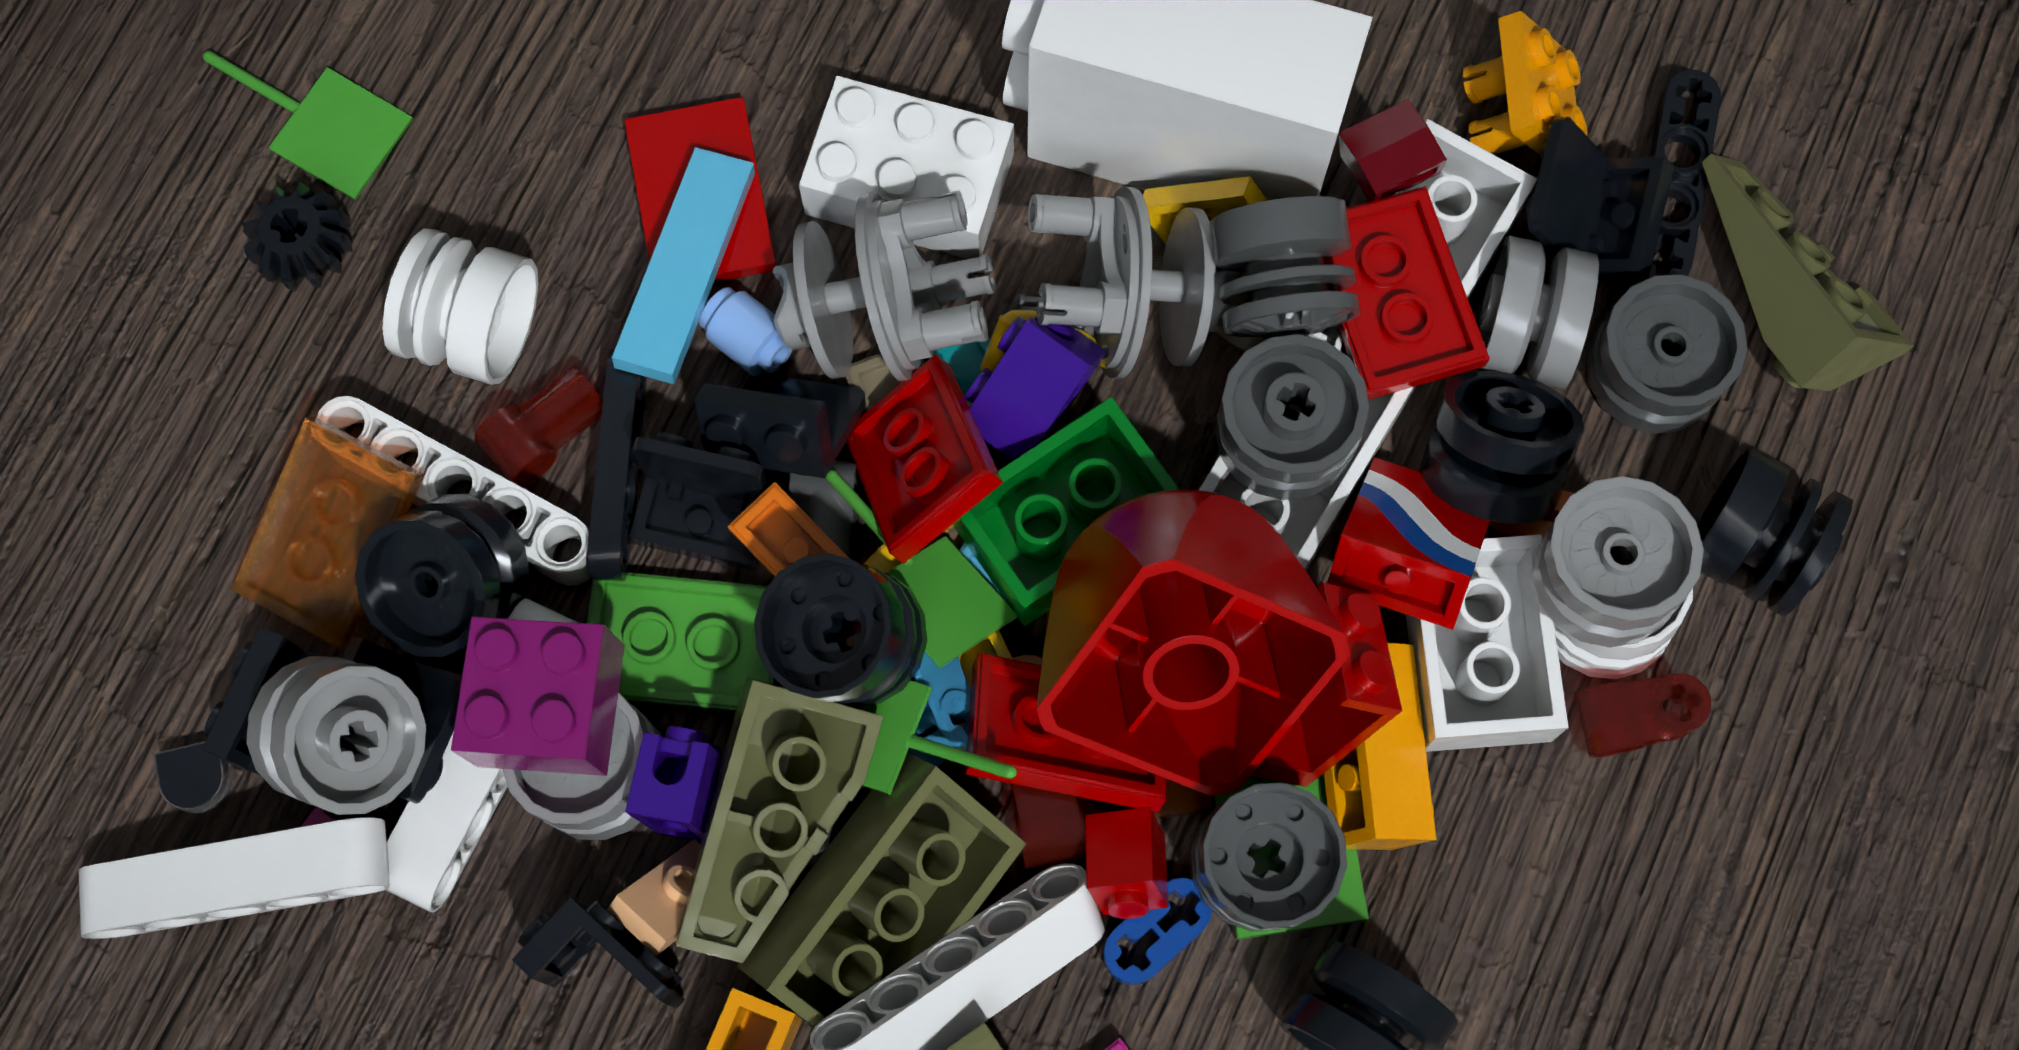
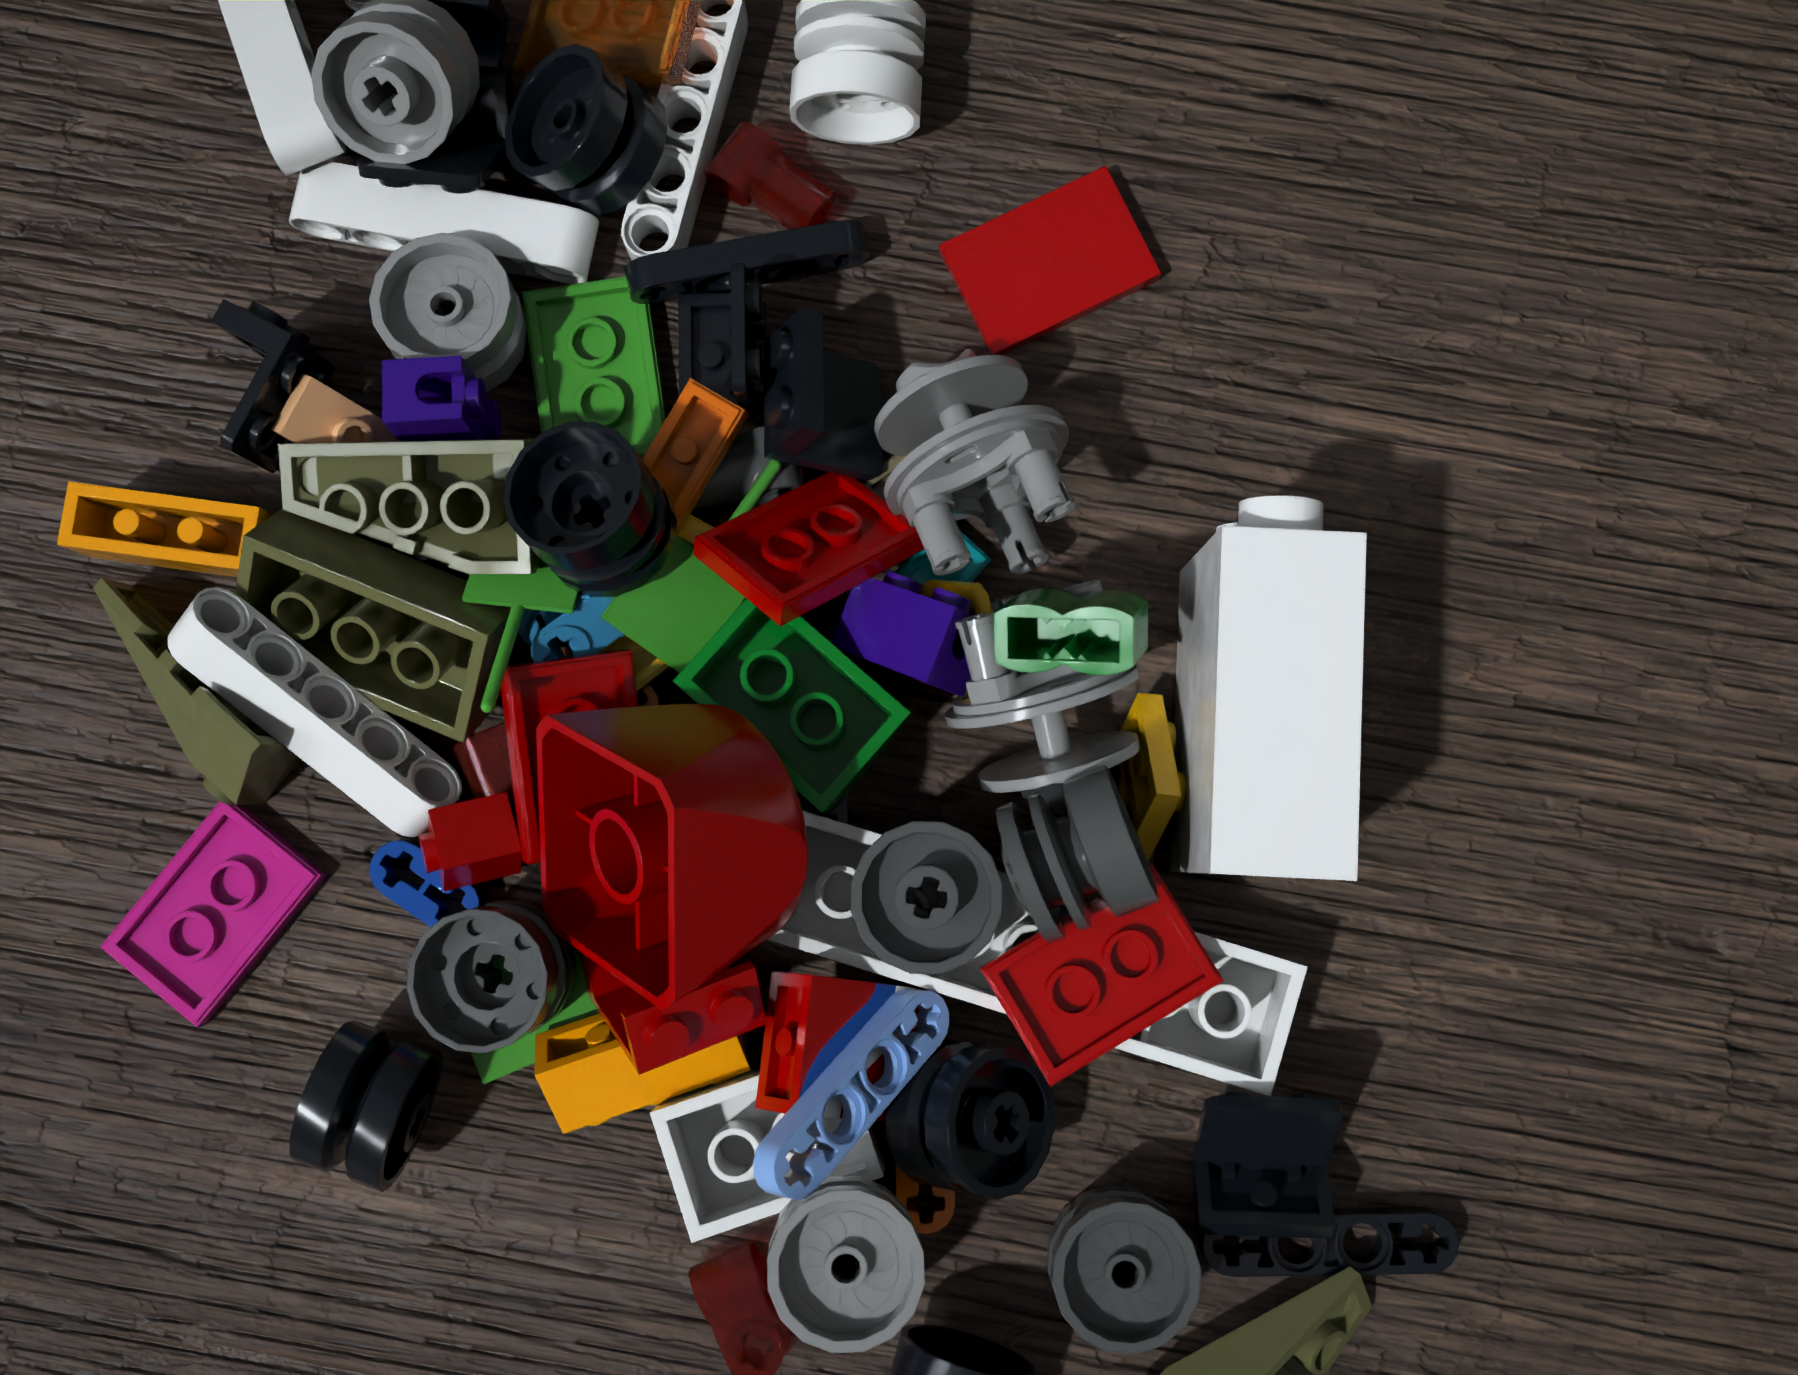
camera: 80 degrees right, 10 degrees up
magenta brick [451,617,625,776] -> none
medium azure tile [612,147,755,385] -> none
light blue brick [699,287,792,376] -> none
white brick [799,76,1014,259] -> none
dark red piece [1338,99,1447,202] -> none
light orange plate [1463,11,1587,155] -> none
light grey wheel [1475,236,1599,389] -> none
none -> light blue beam [753,988,949,1200]
none -> green brick [994,588,1148,675]

